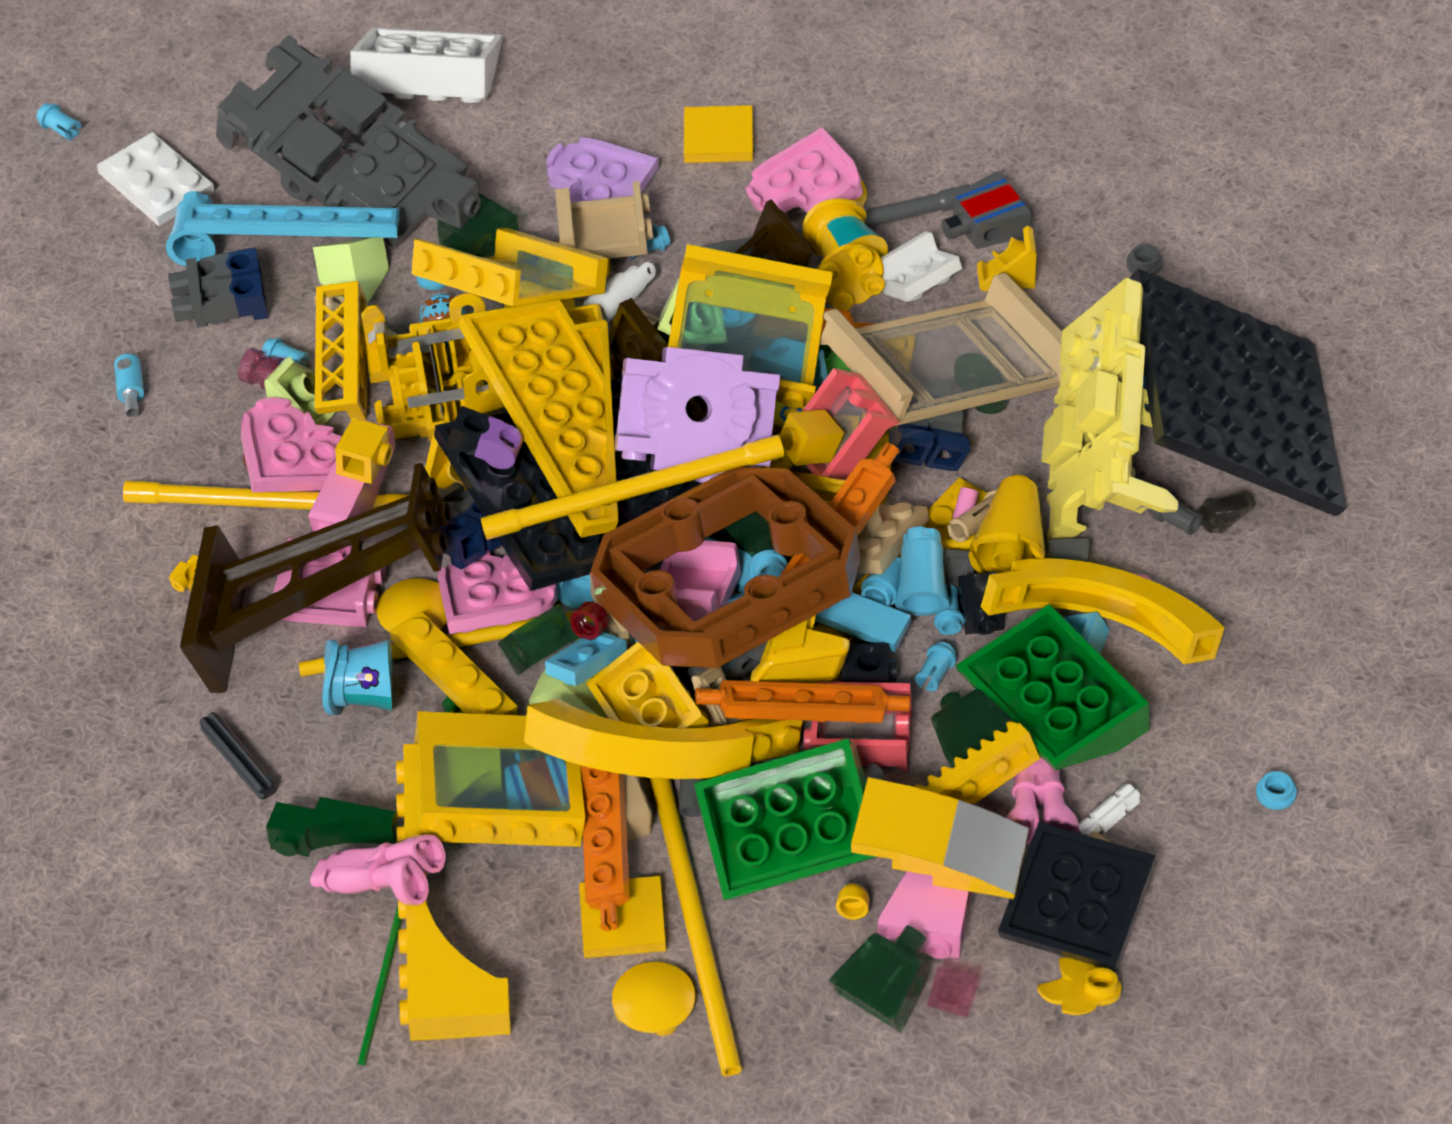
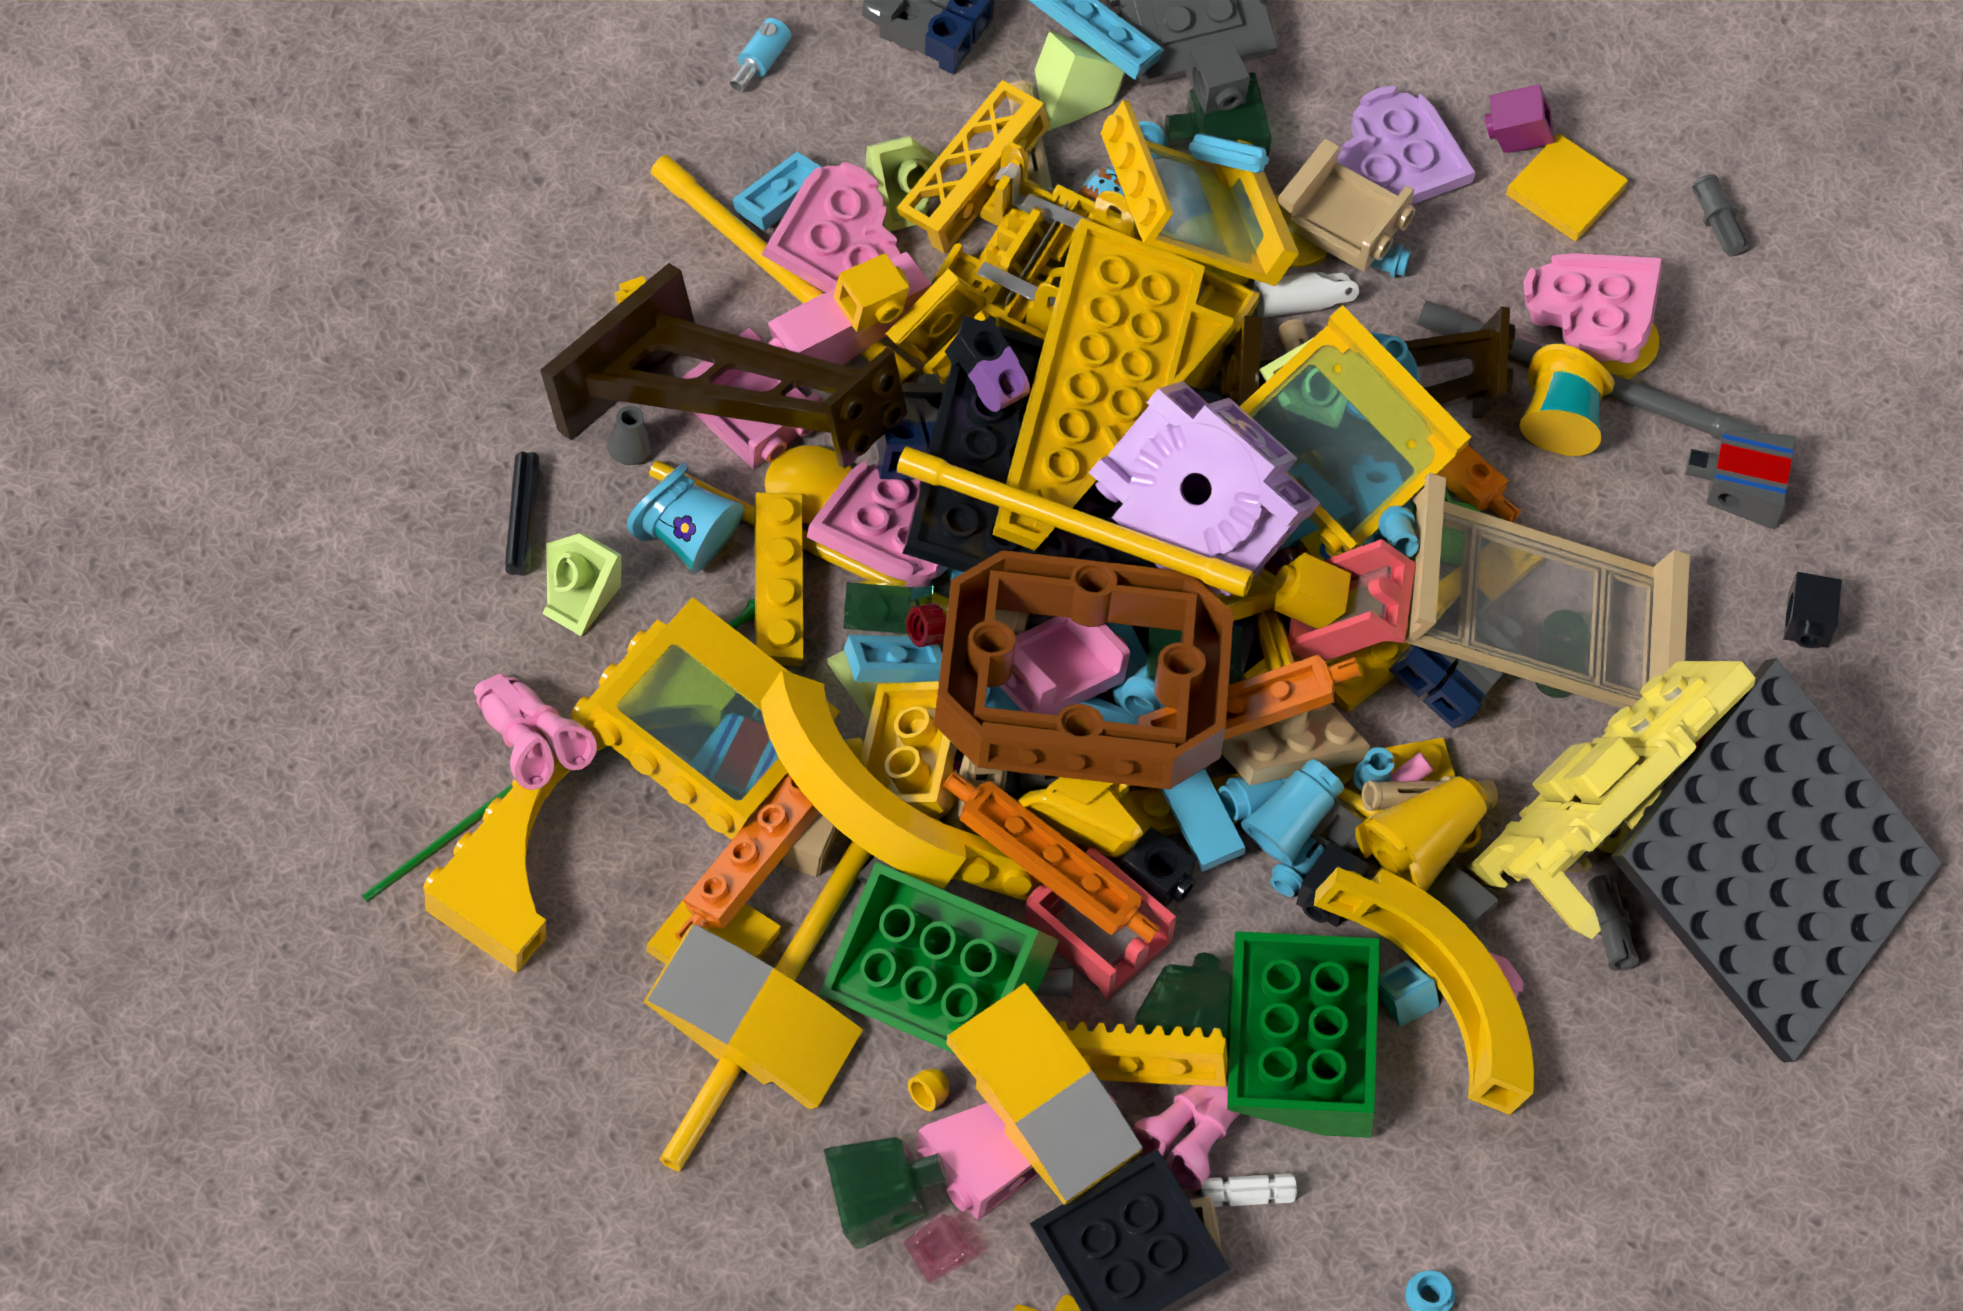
camera: 30 degrees right, 10 degrees up
clear pink wheel [238,348,284,390] -> none
medium azure pin [261,337,310,367] -> none
dark green slope [266,797,399,857] -> none
yellow dish [612,962,695,1036] -> none
yellow dish [818,243,885,311] -> none
white bracket [881,231,962,302] -> none
medium azure pin [915,642,957,692] -> none
yellow slope [976,225,1036,291] -> none
dark grey plate [1126,244,1162,275] -> none
clear smoke cone [1198,490,1255,533] -> none
none -> yellowish green slope [542,532,622,636]
none -> dark grey cone [607,406,652,465]
none -> slope [643,924,863,1110]
none -> medium azure plate [732,152,822,231]
none -> yellow tile [886,268,986,364]
none -> medium azure axle [1189,133,1269,173]
none -> medium azure pin [1353,747,1394,792]
none -> medium azure pin [1378,506,1419,558]
none -> magenta brick [1485,84,1555,153]
none -> dark grey axle [1691,174,1748,257]
none -> black brick [1783,572,1842,648]

